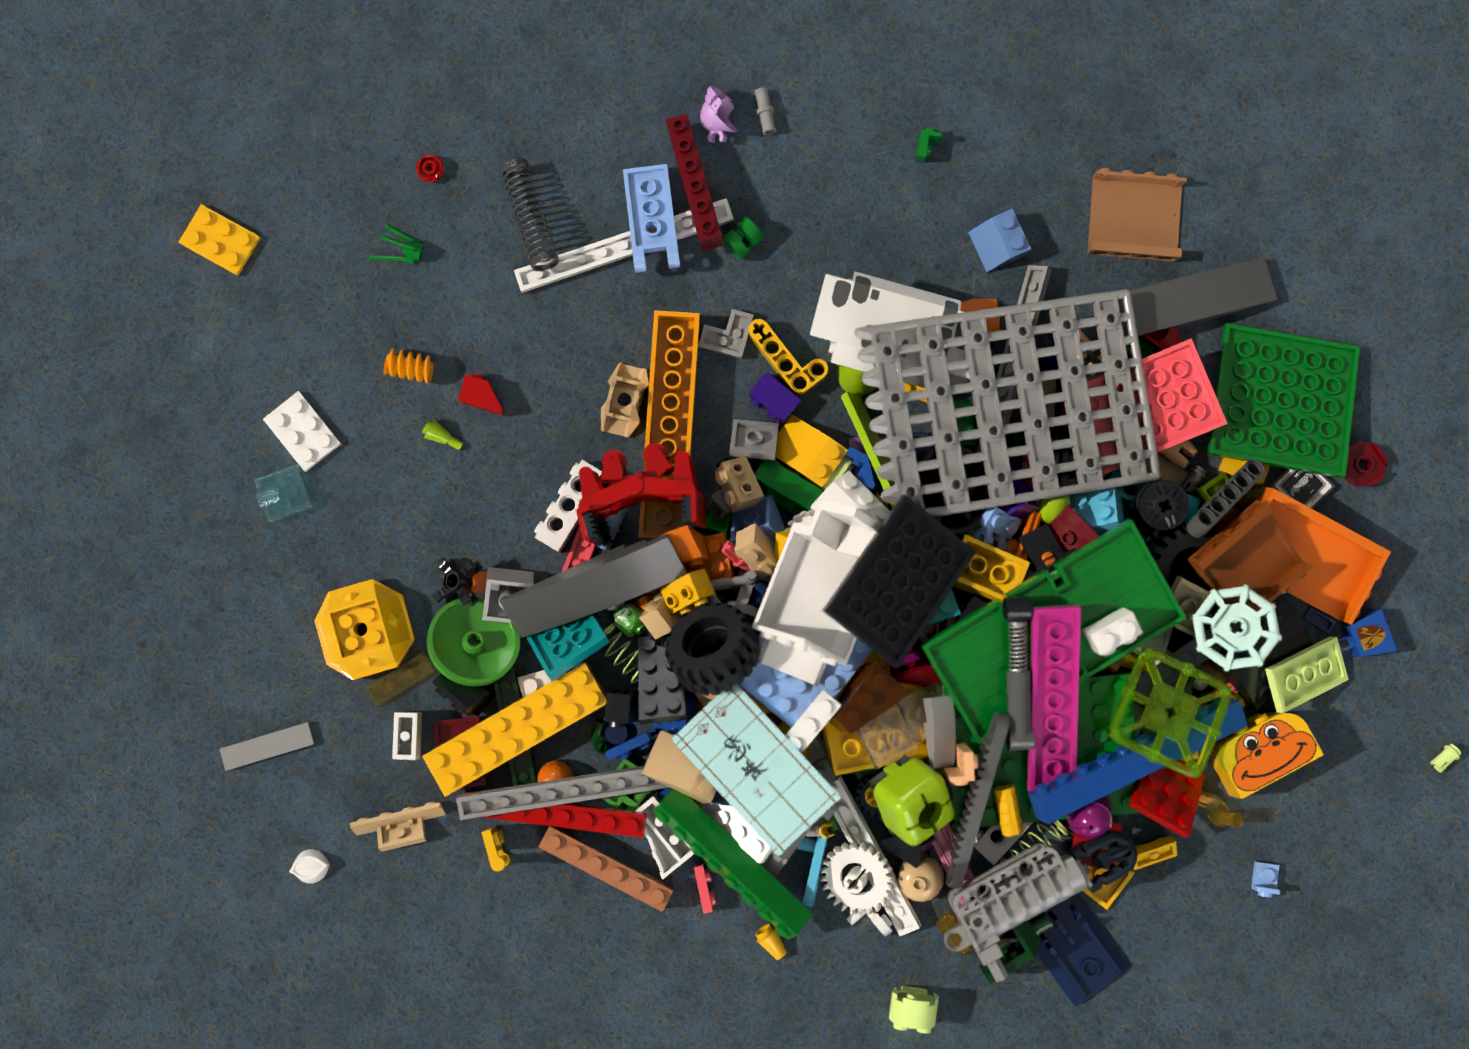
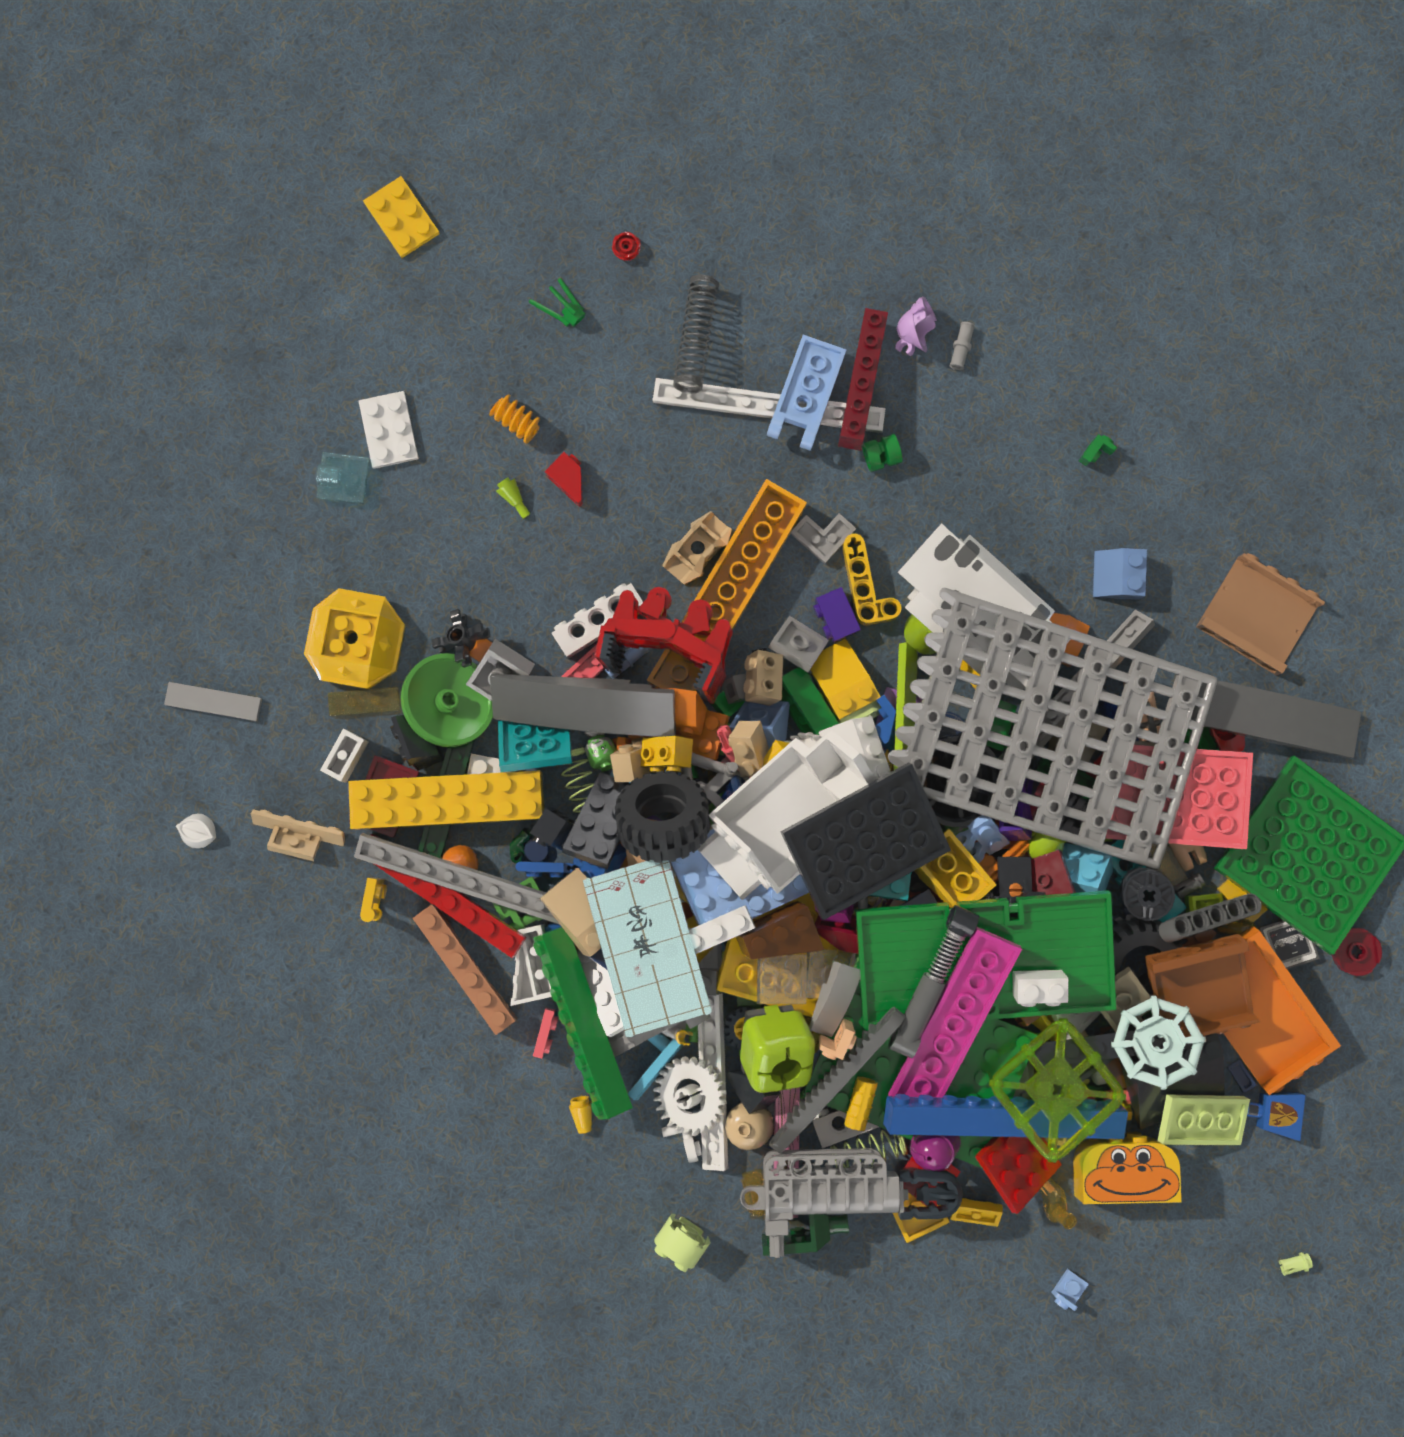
camera: 25 degrees right, 0 degrees up
dark blue hinge [1022,852,1131,1007] -> none

